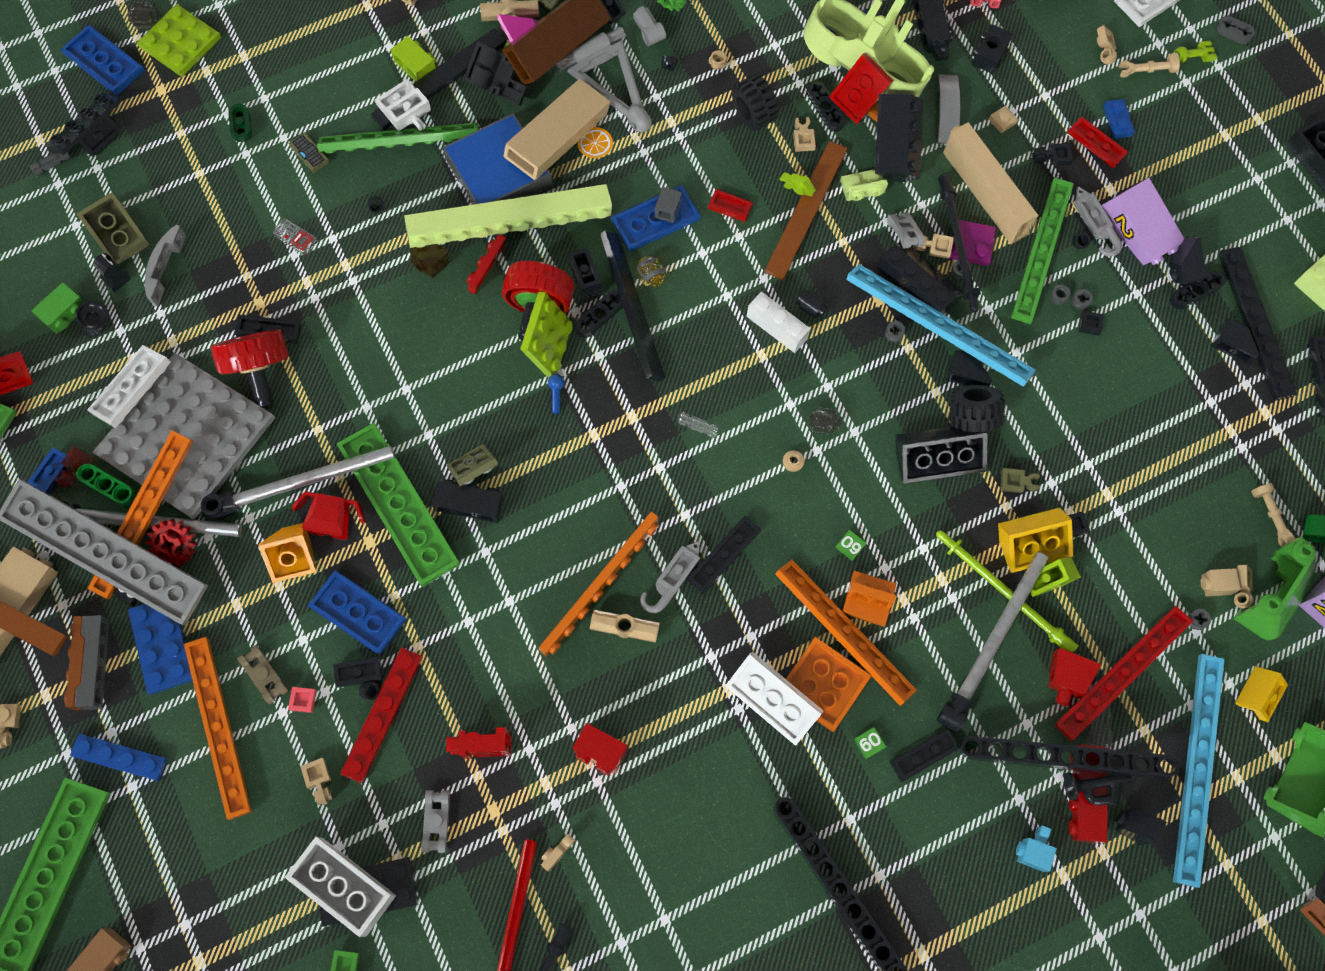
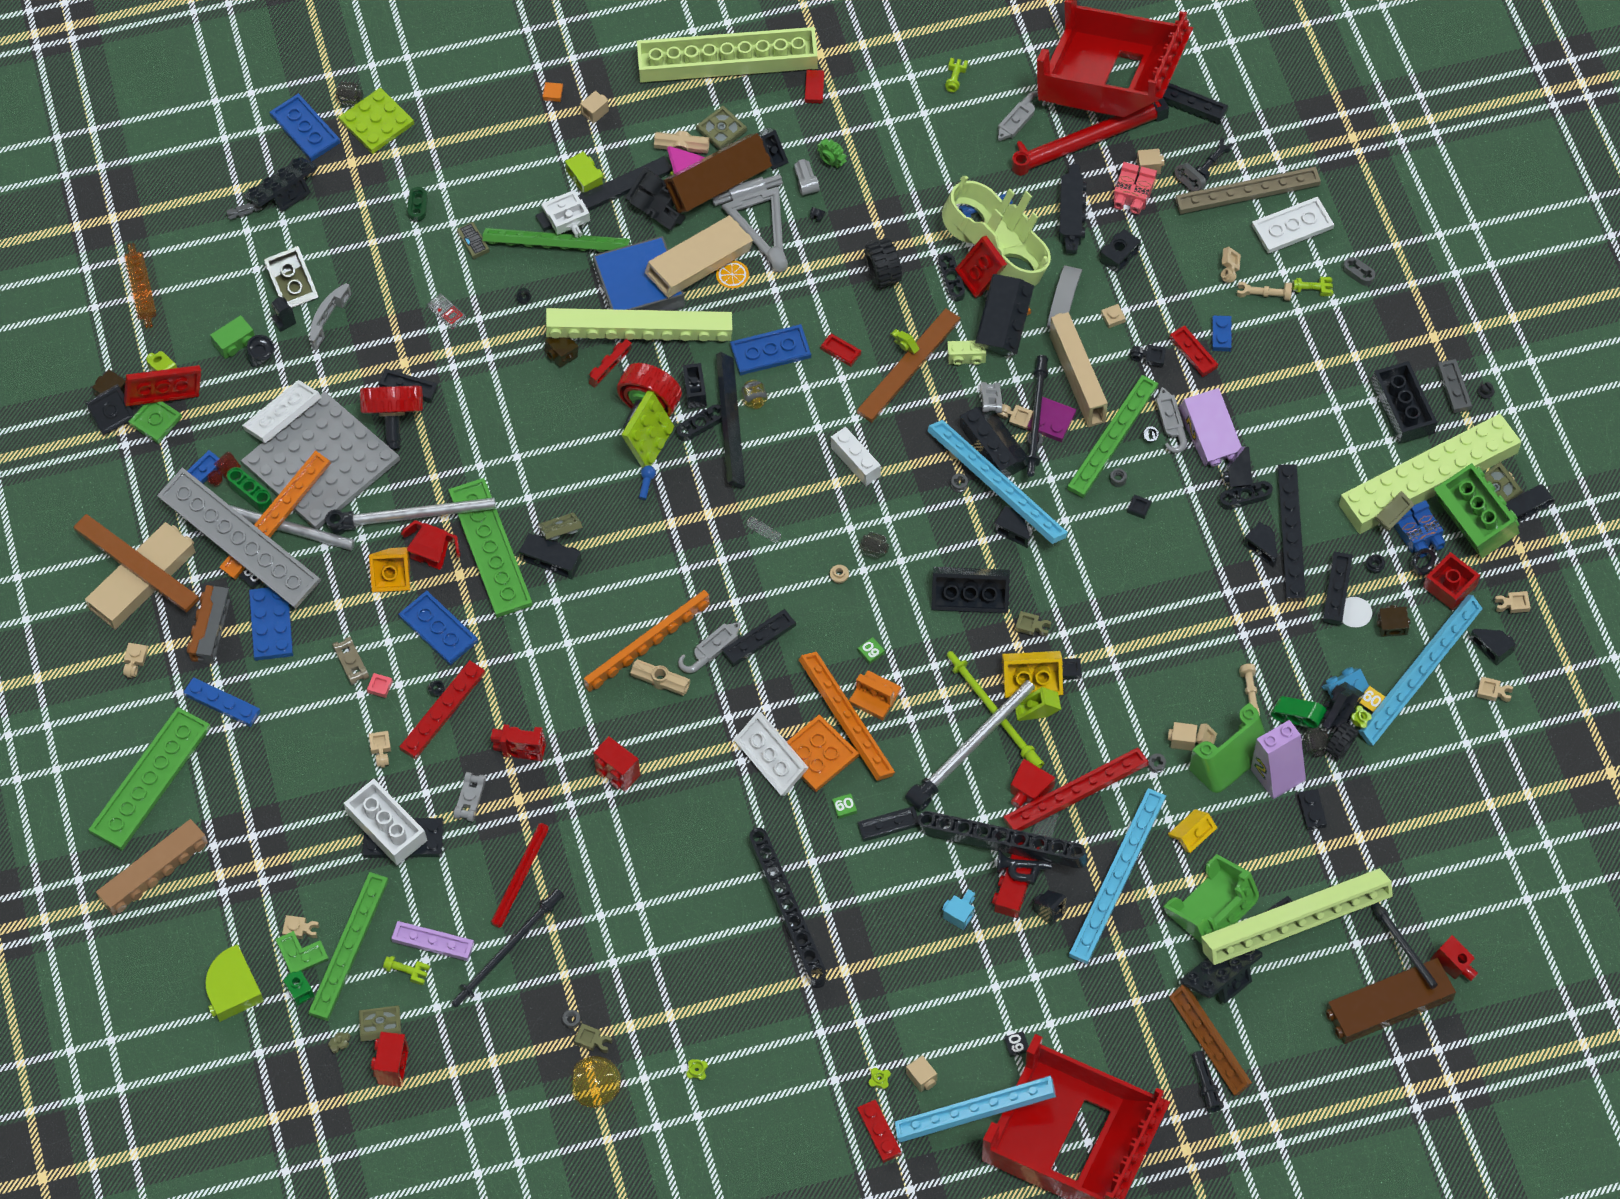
camera: 15 degrees right, 10 degrees down
red gear [146,519,197,567] -> none
orange plate [184,637,252,820] -> none
black plate [333,657,383,688] -> none
tan plate [541,834,576,872] -> none
dark grey brick [655,187,682,223] -> none
tan plate [709,50,728,69] -> none
tan plate [793,117,816,152] -> none
black brick [796,290,828,319] -> none
black tyre [949,385,1005,432] -> none
dark grey bush [1071,289,1093,310] -> none

